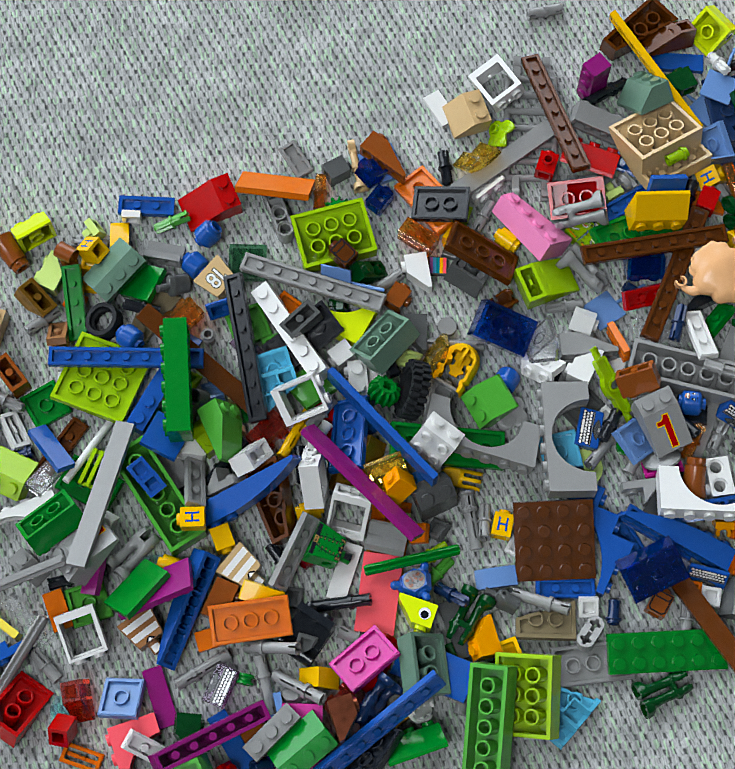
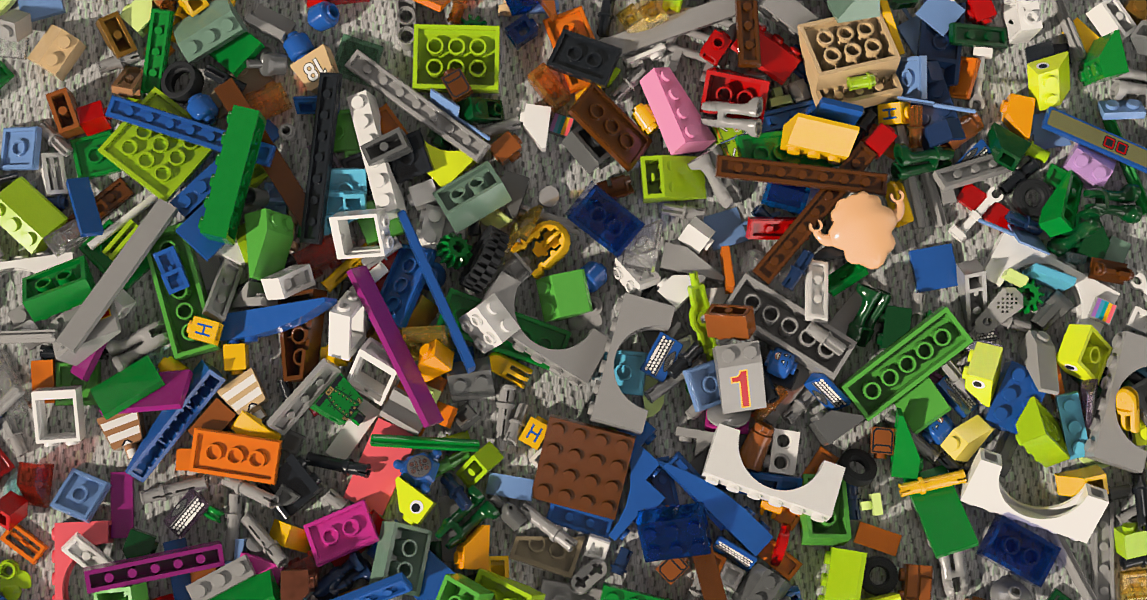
camera: 15 degrees right, 10 degrees up
none -> red brick [76,100,113,136]
none -> lime slope [455,441,504,488]

